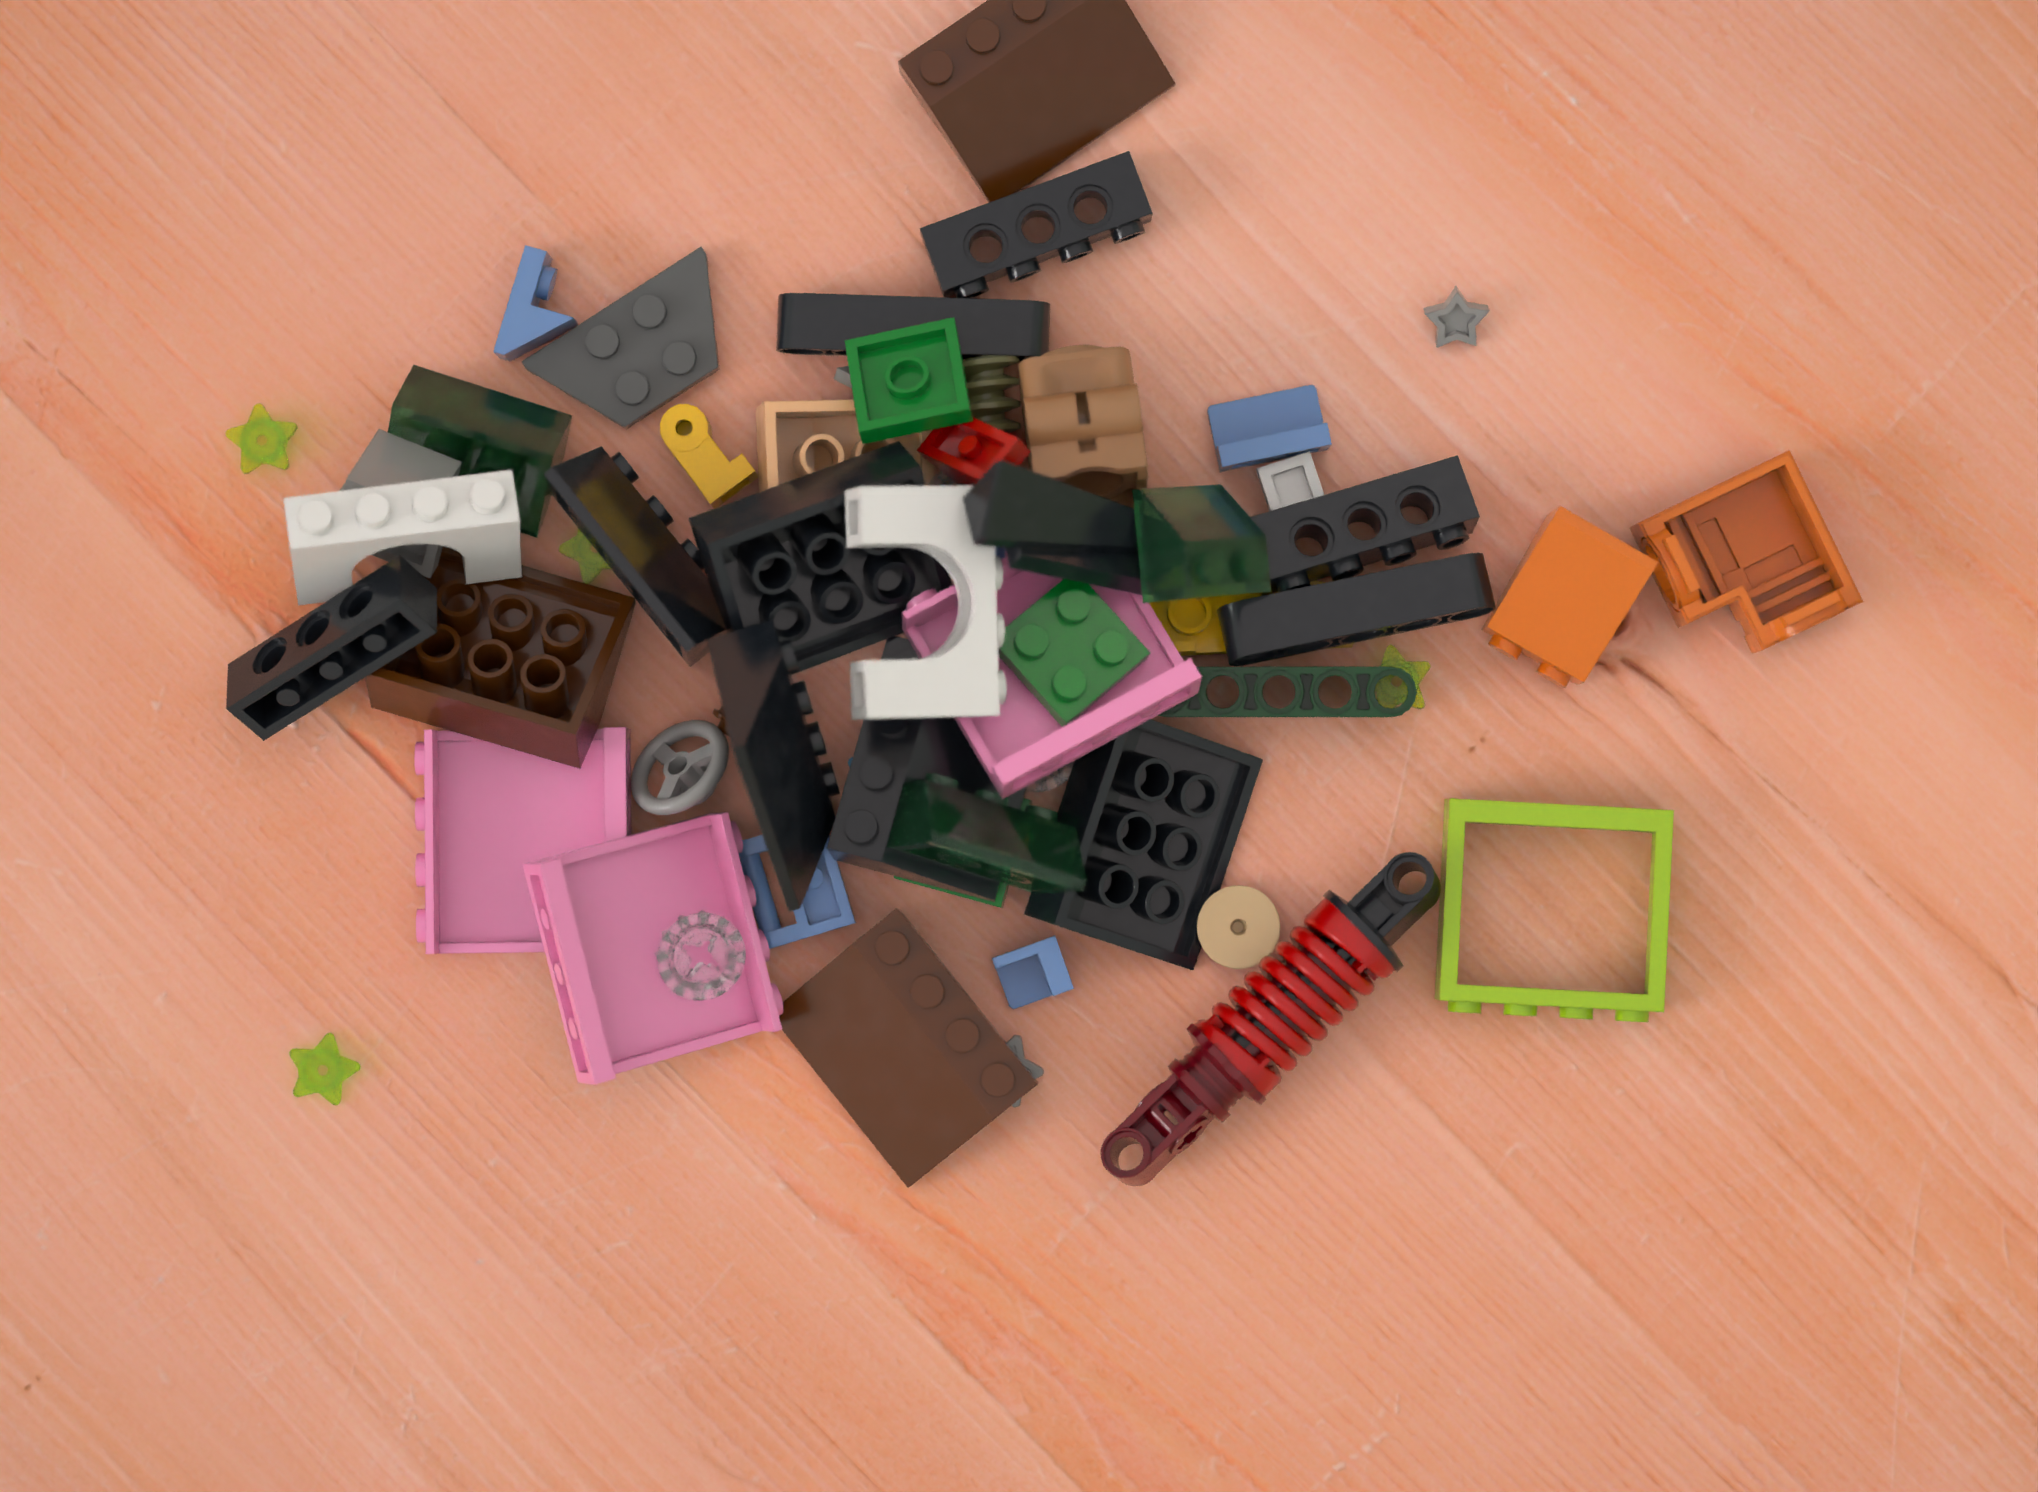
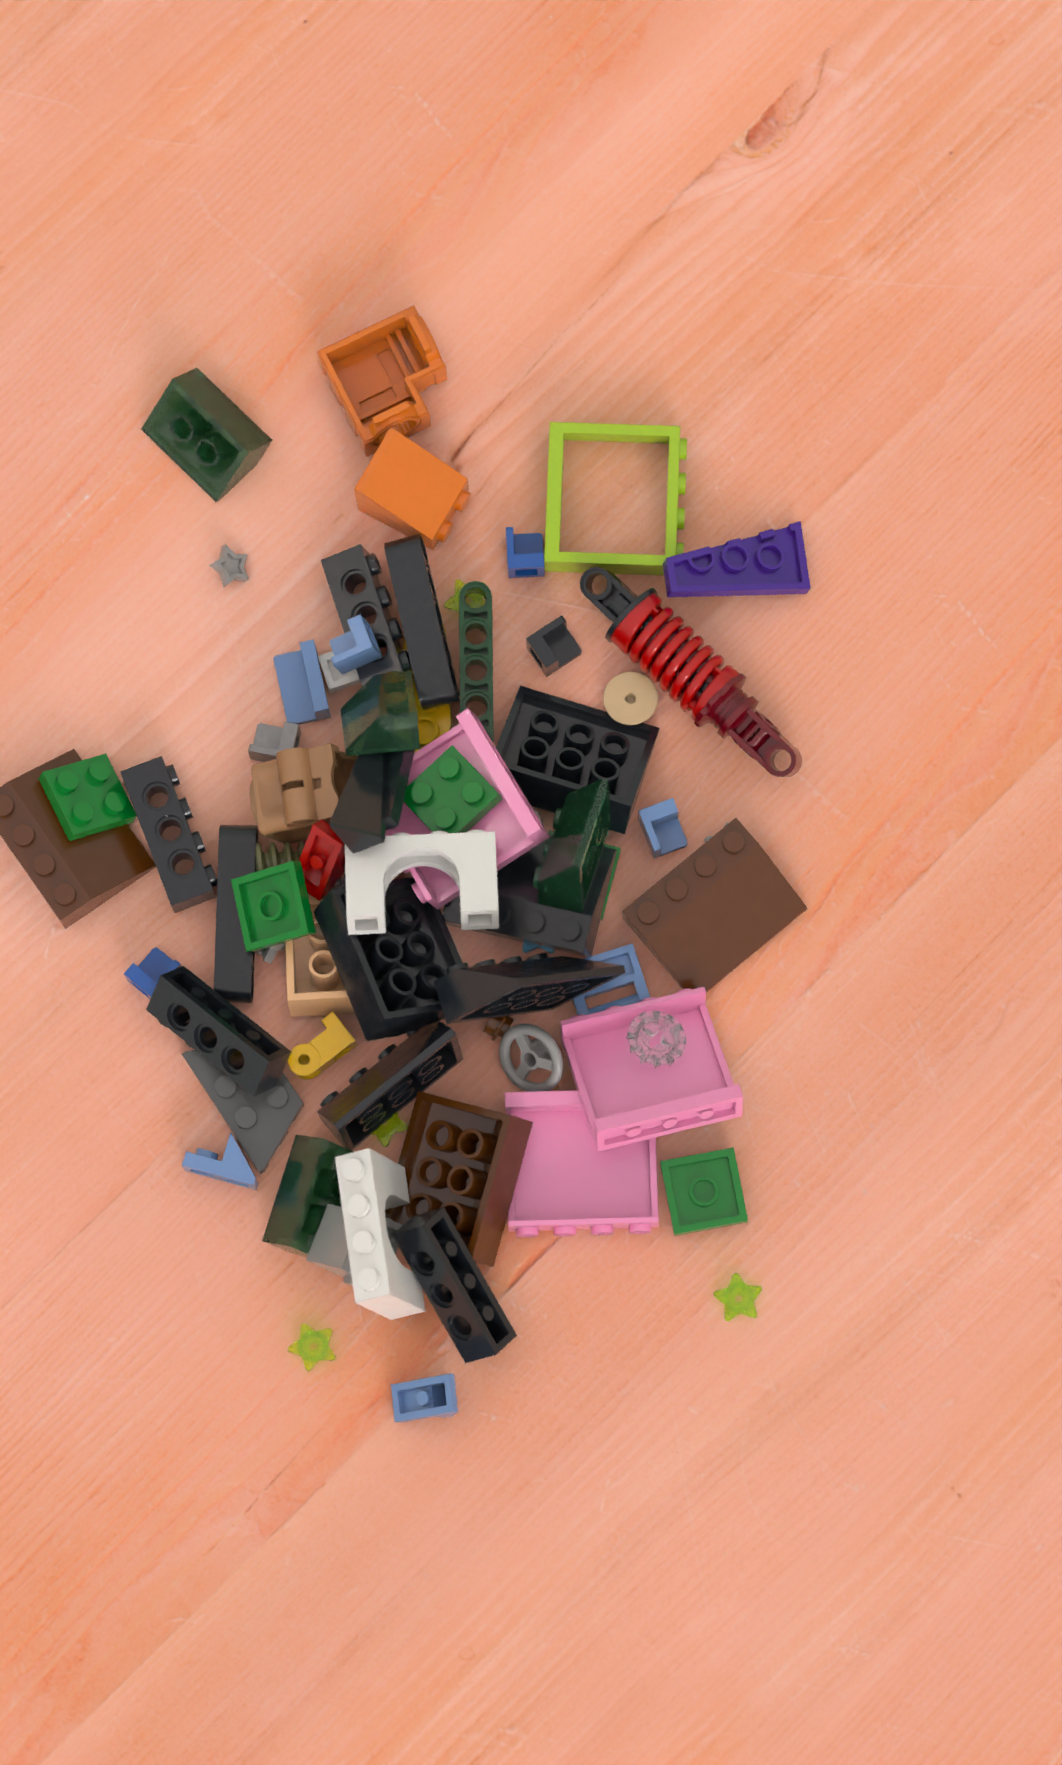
camera: 90 degrees left, 10 degrees down
none -> green plate [38,753,137,842]
none -> blue panel [124,947,182,999]
none -> clear green slope [141,368,273,502]
none -> black brick [146,966,291,1096]
none -> flat silver panel [248,721,301,762]
none -> medium blue panel [330,614,382,675]
none -> medium blue slope [391,1374,458,1422]
none -> blue panel [506,527,545,578]
none -> black panel [526,616,582,677]
none -> green plate [660,1147,748,1236]
none -> dark purple wing [663,521,811,598]

